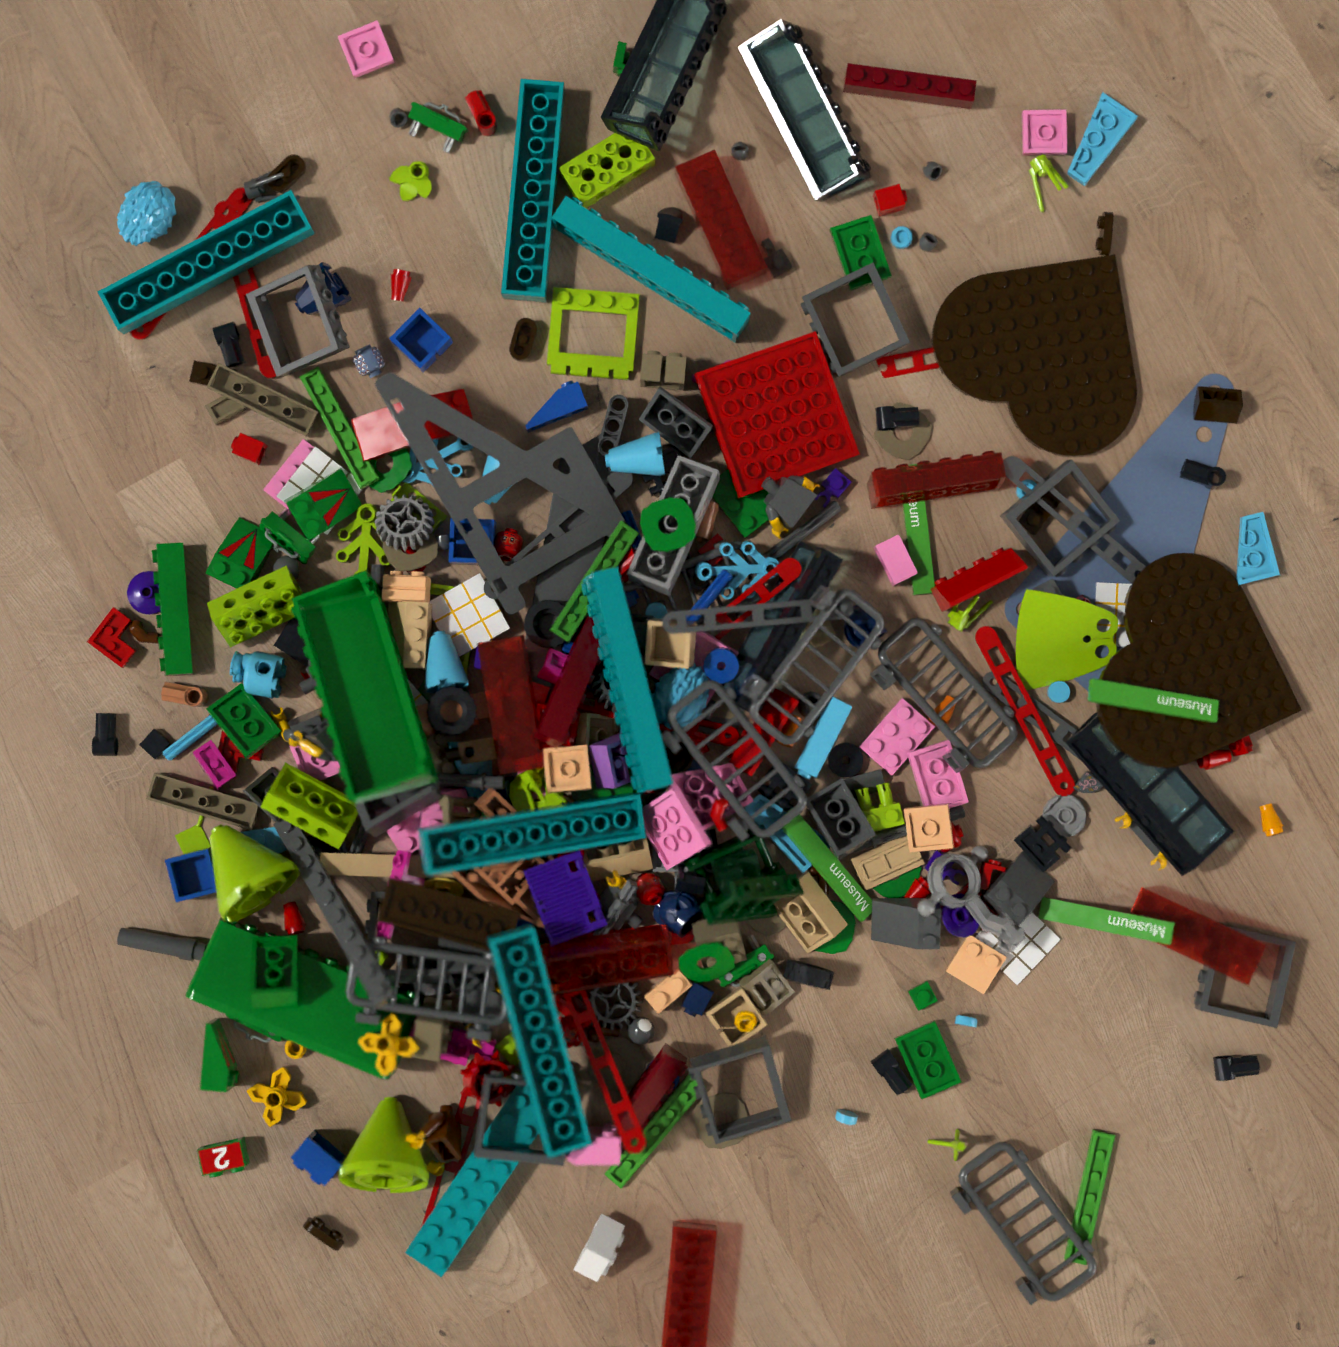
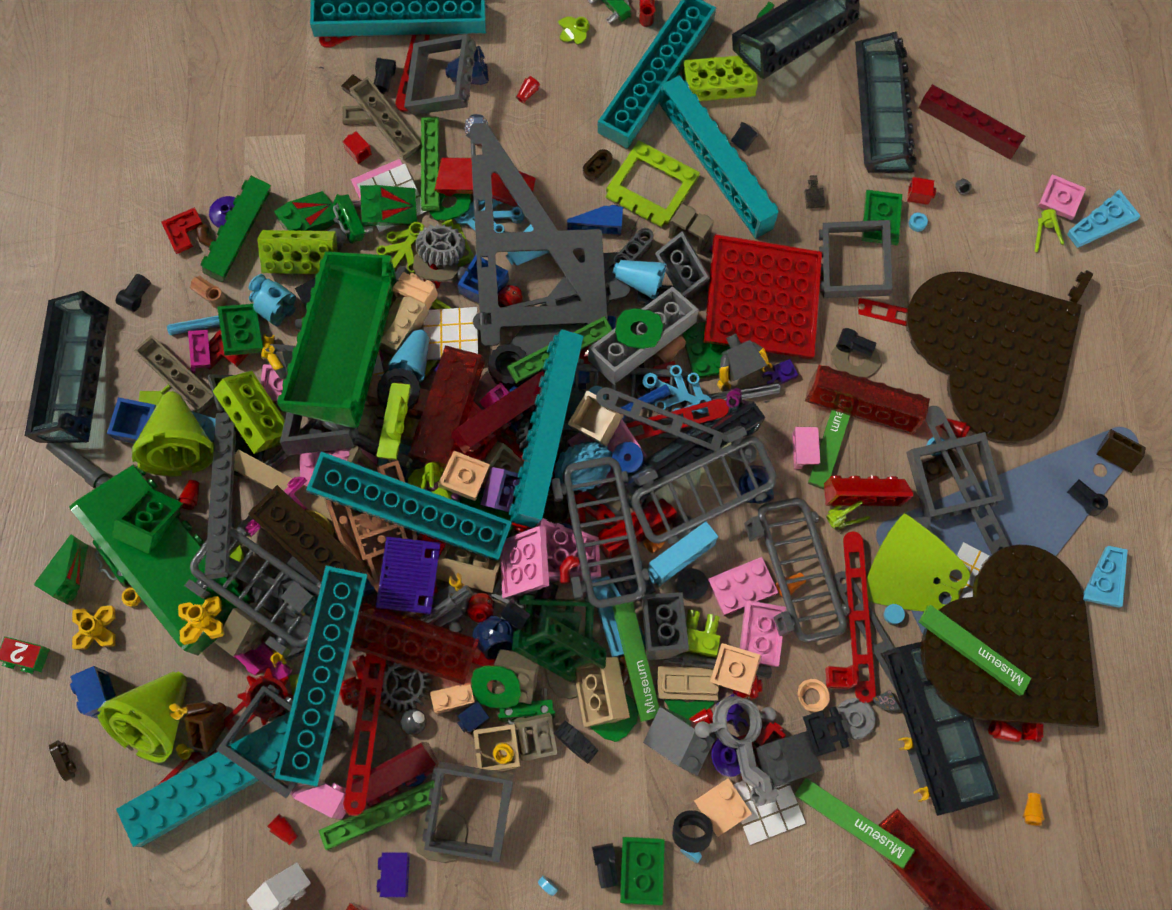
camera: 25 degrees right, 15 degrees down
black tile [139,729,171,760] -> none
blue piece [389,308,453,373] -> none
clear red brick [675,149,768,290] -> none
dark grey hinge [731,142,749,161] -> none
dark grey slope [843,769,885,799] -> none
green plate [908,981,938,1011] -> none
dark grey hinge [919,232,938,252] -> none
none -> black window [24,290,110,443]
none -> red cone [267,814,298,845]
none -> dark grey brick [281,581,317,616]
none -> lime bracket [377,383,411,460]
none -> dark purple brick [377,852,410,897]
none -> black tyre [672,810,713,853]
none -> magenta pin [726,388,742,408]
none -> light nougat piece [797,679,830,712]
none -> red bracket [825,665,859,690]
none -> red cone [940,418,970,439]

